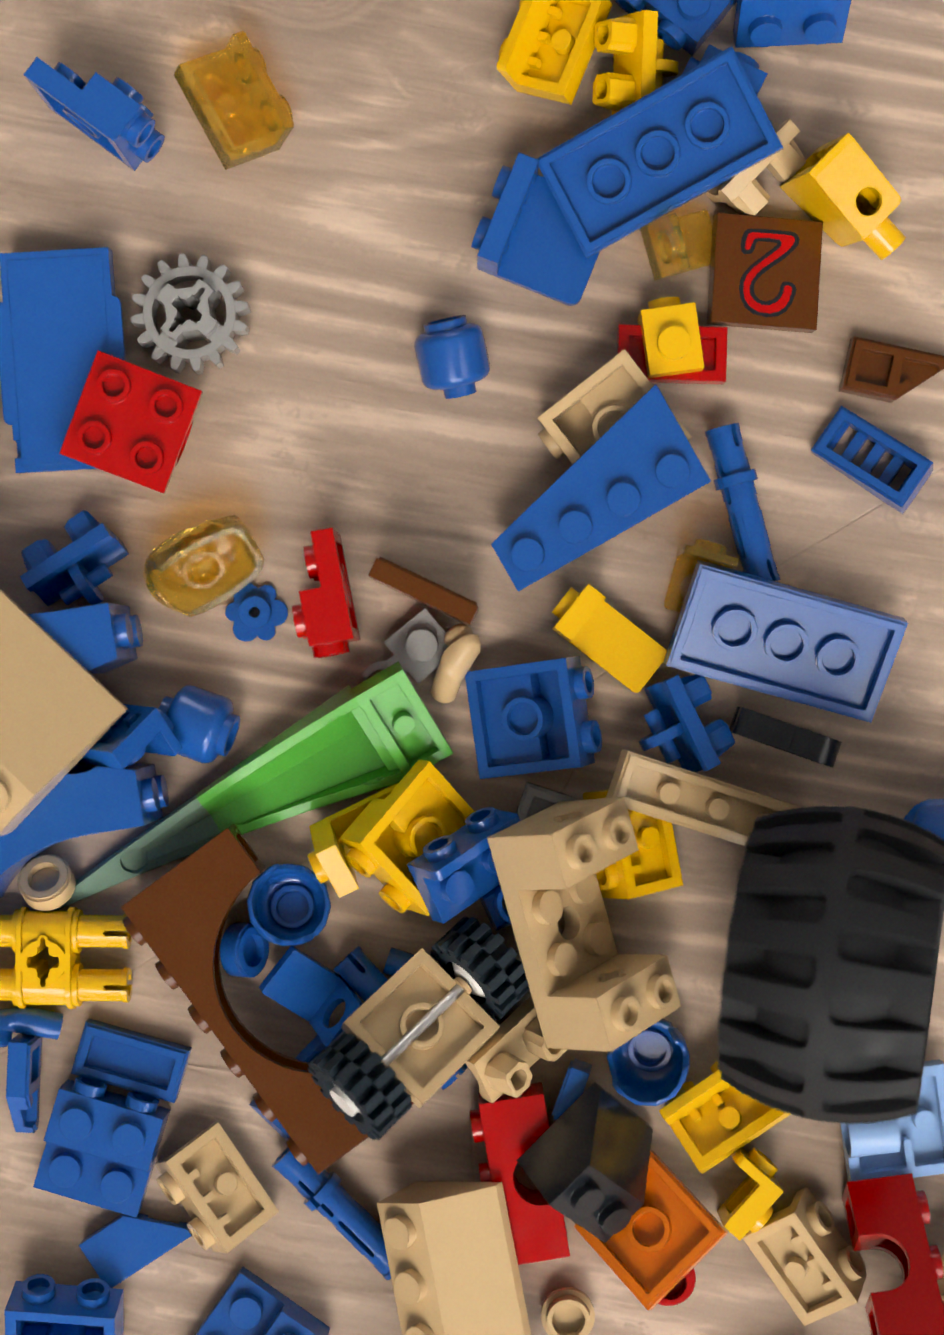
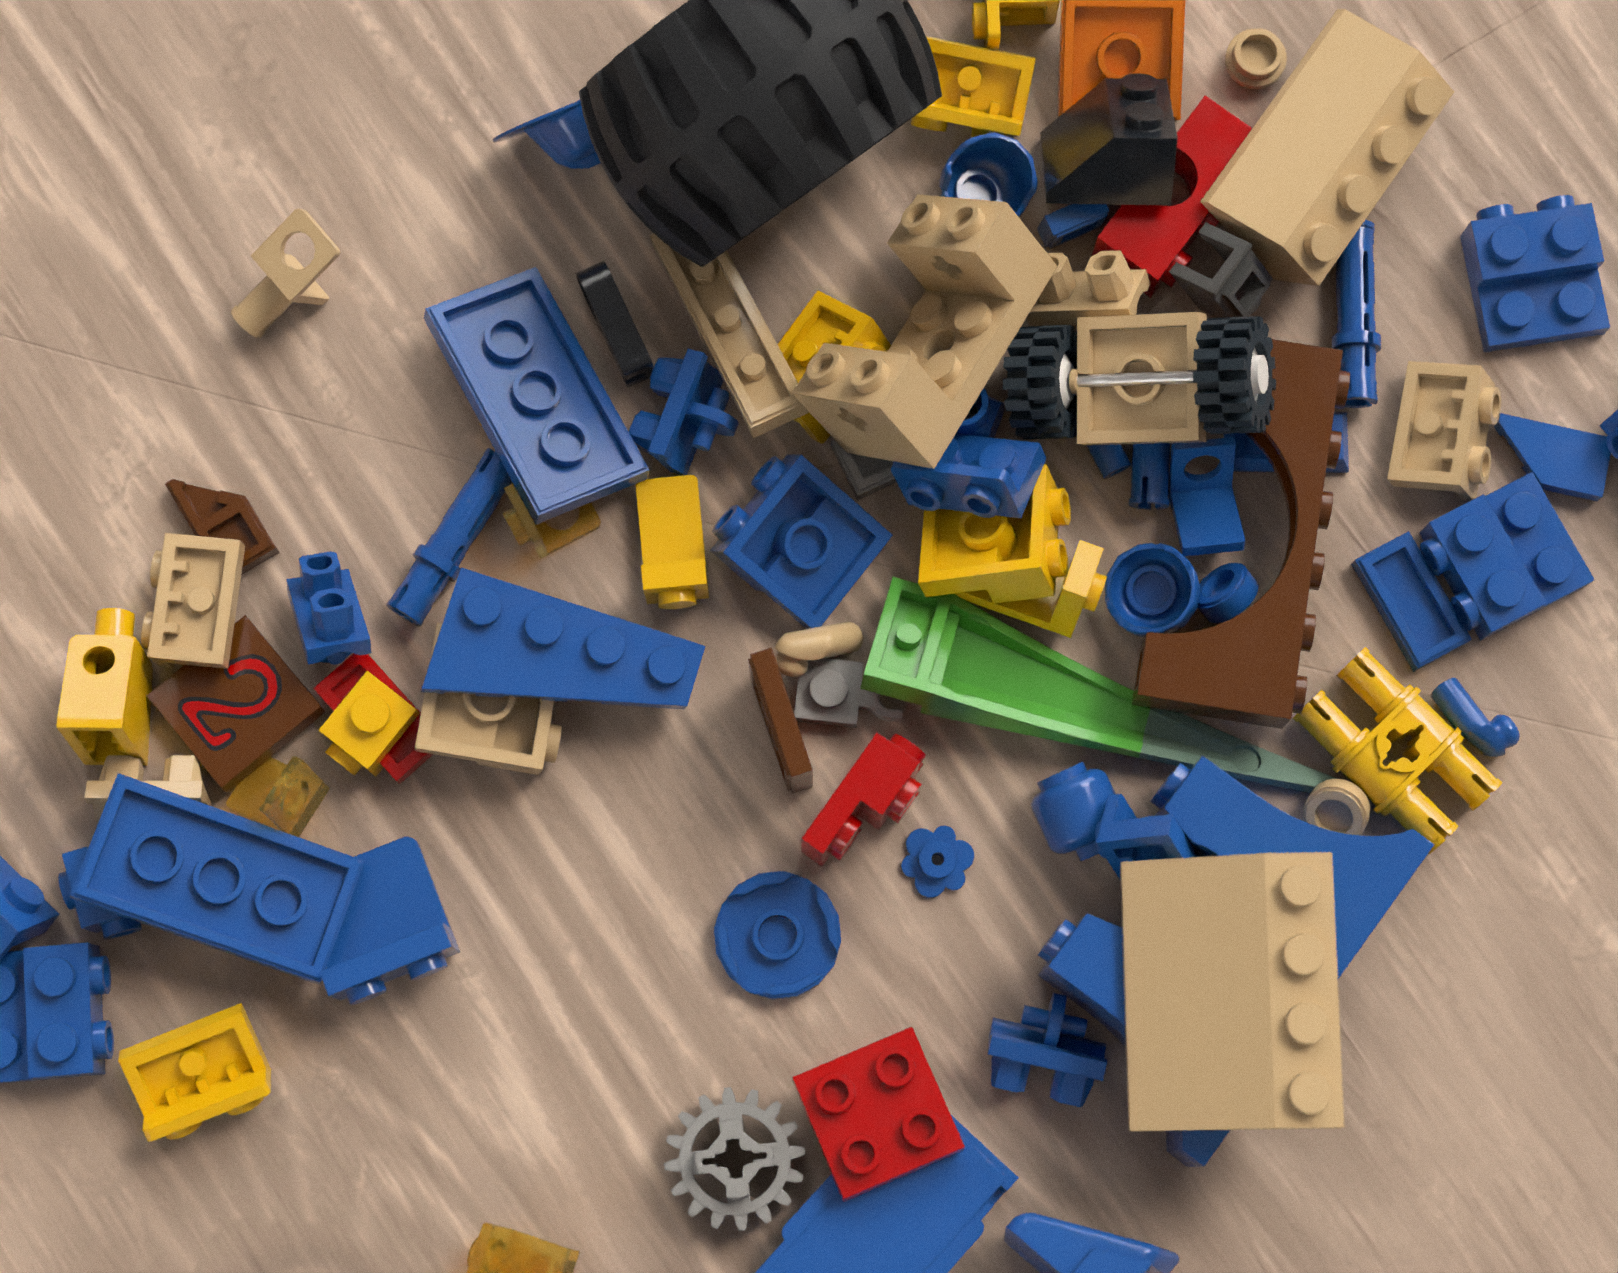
camera: 135 degrees left, 10 degrees down
blue tile [6,1033,42,1133] -> none
clear yellow piece [143,515,264,617] -> none
blue head [414,315,490,399] -> none
yellow hips [592,10,679,115] -> none
blue slope [811,405,933,514] -> none
none -> tan bracket [141,533,245,669]
none -> blue hips [286,551,371,665]
none -> blue tile [714,871,841,1000]
none -> dark grey window [1169,223,1273,318]

